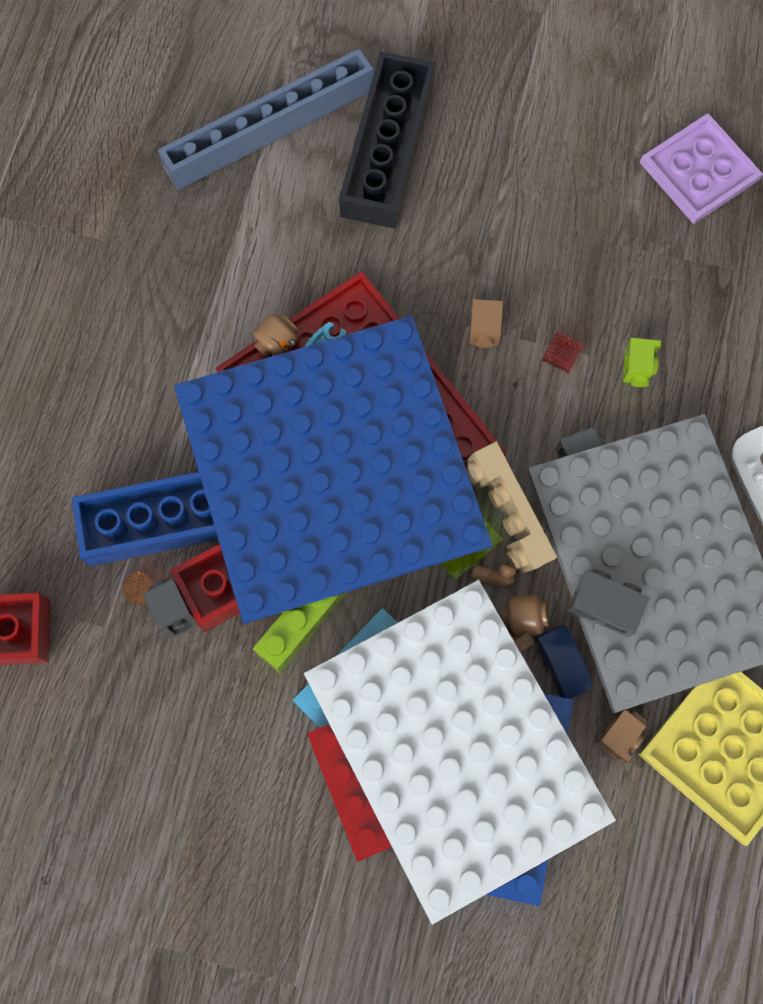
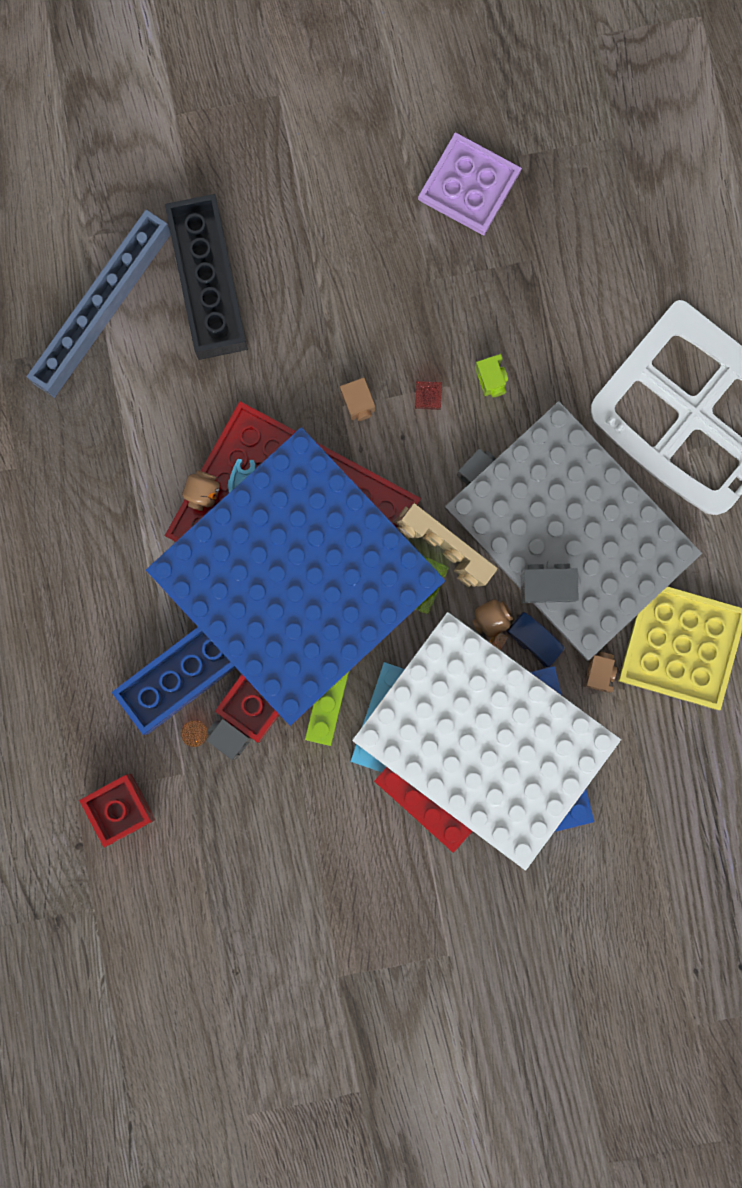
camera: 25 degrees left, 10 degrees up
medium nougat arm [470,563,516,586] -> none

